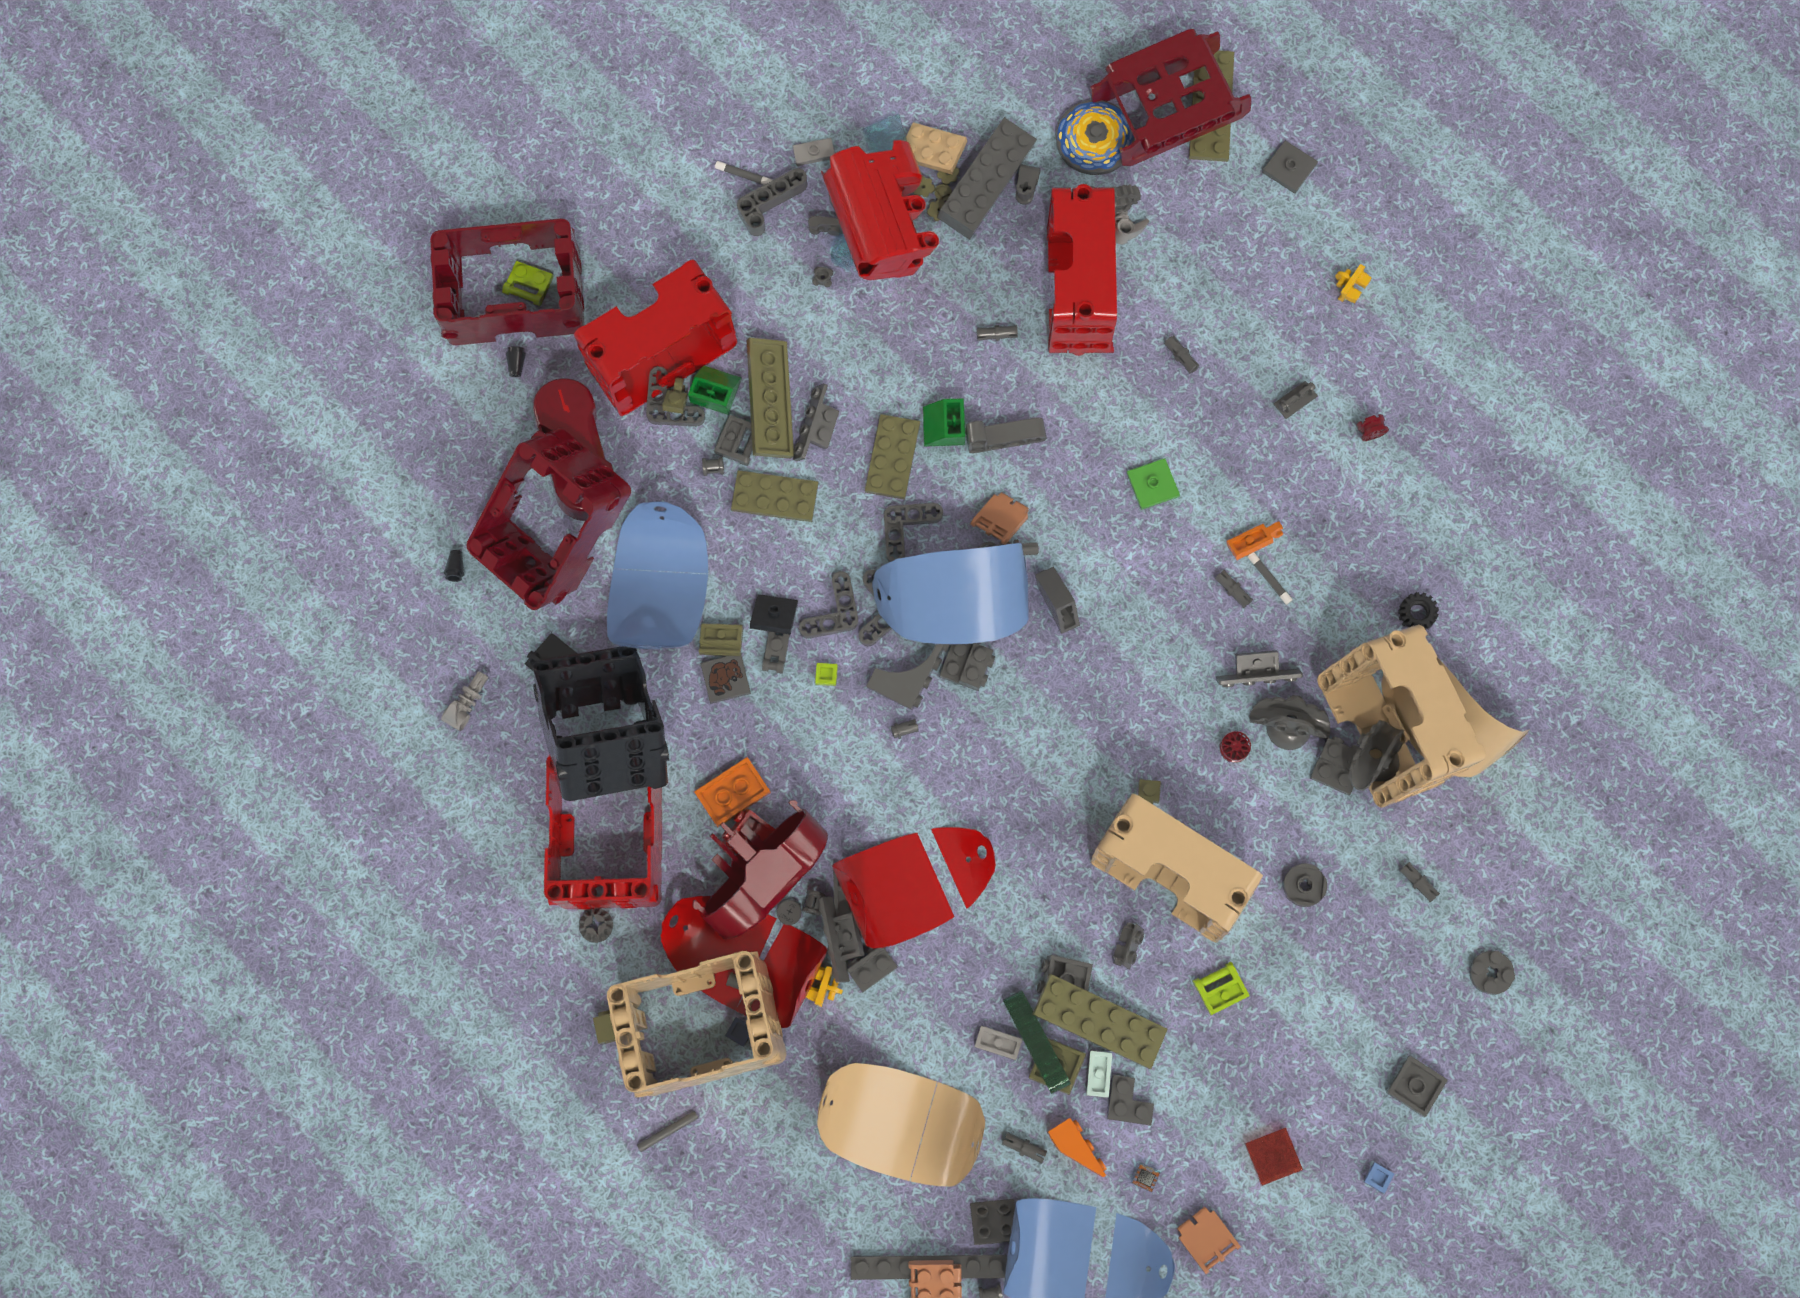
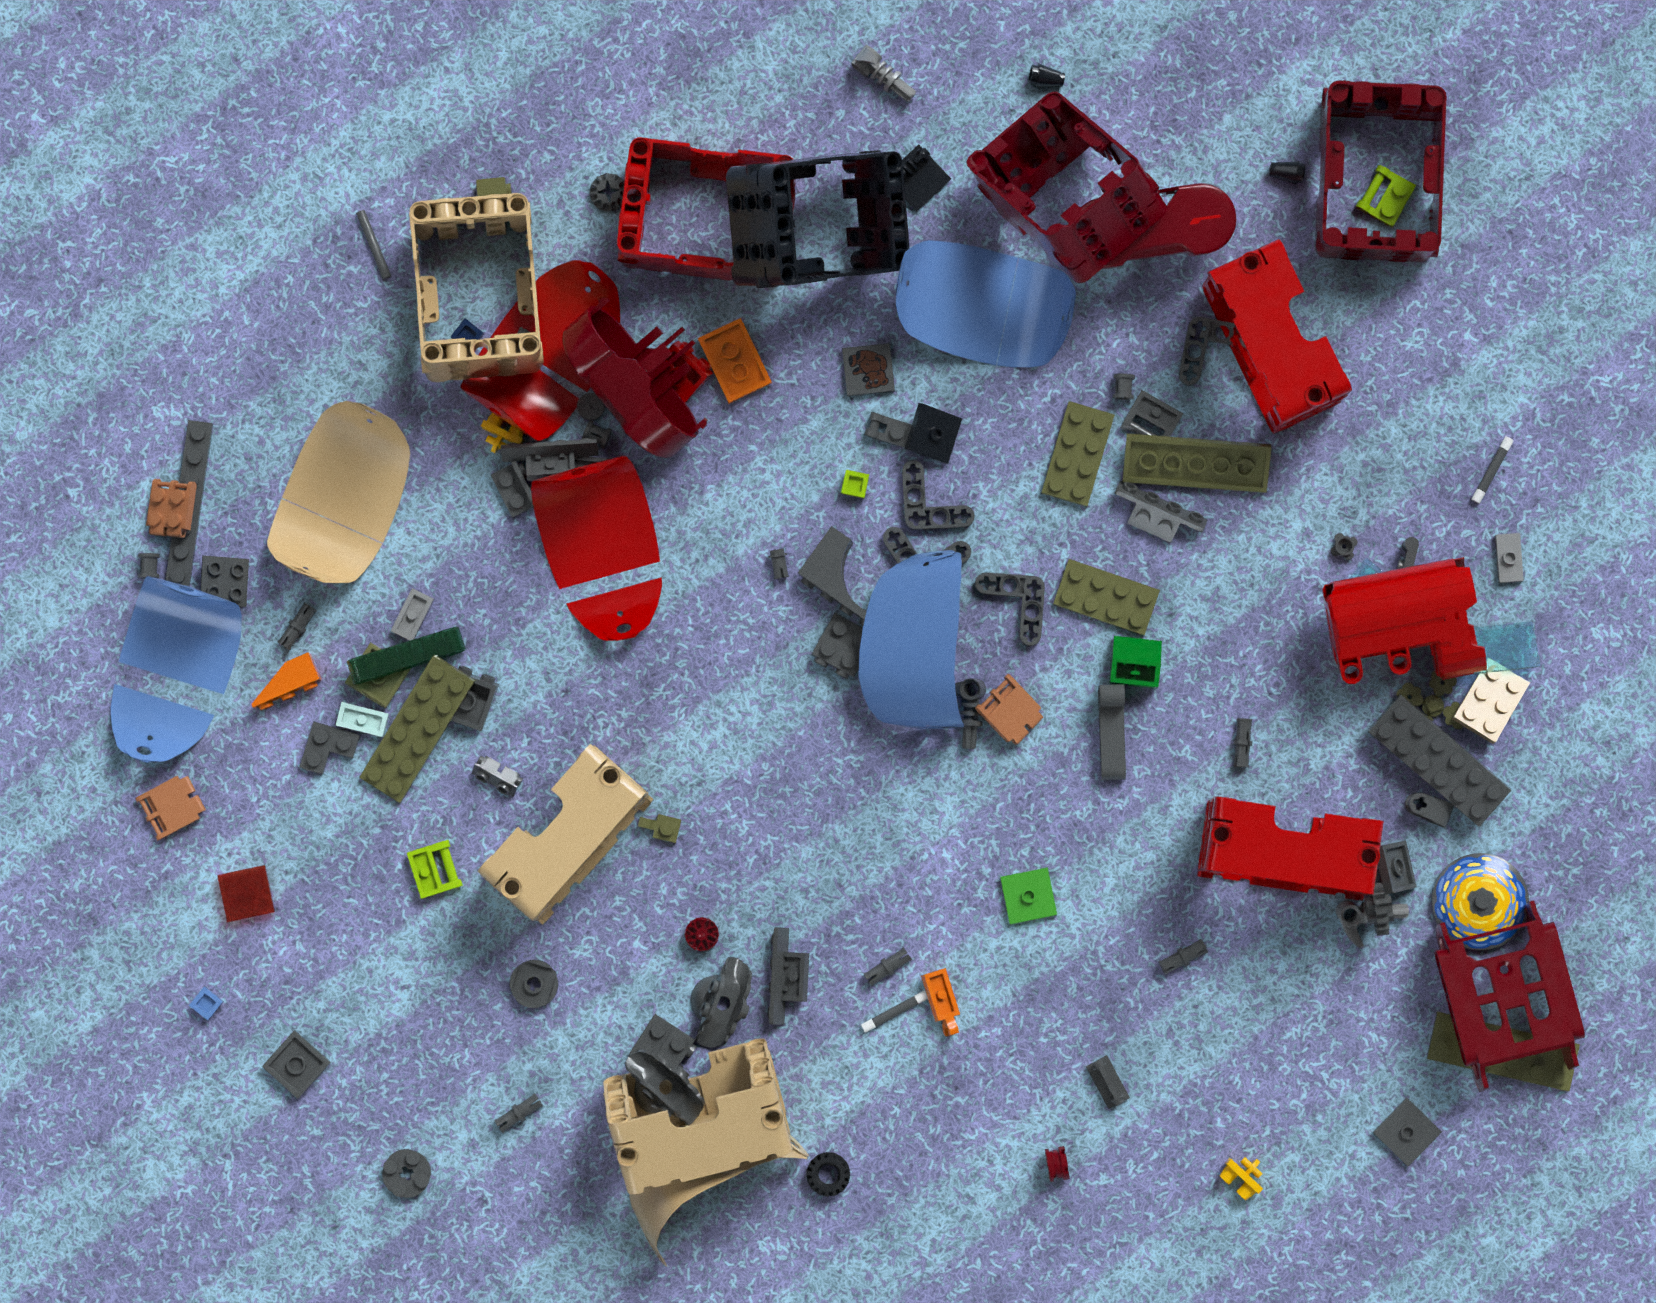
camera: 100 degrees right, 10 degrees up
olive plate [662,377,688,414] -> none
green slope [688,366,742,415] -> none
olive plate [698,624,744,656] -> none
dark grey beam [737,168,808,236] -> none
dark grey slope [1035,566,1080,634] -> none
tile [1131,1163,1161,1193] -> none

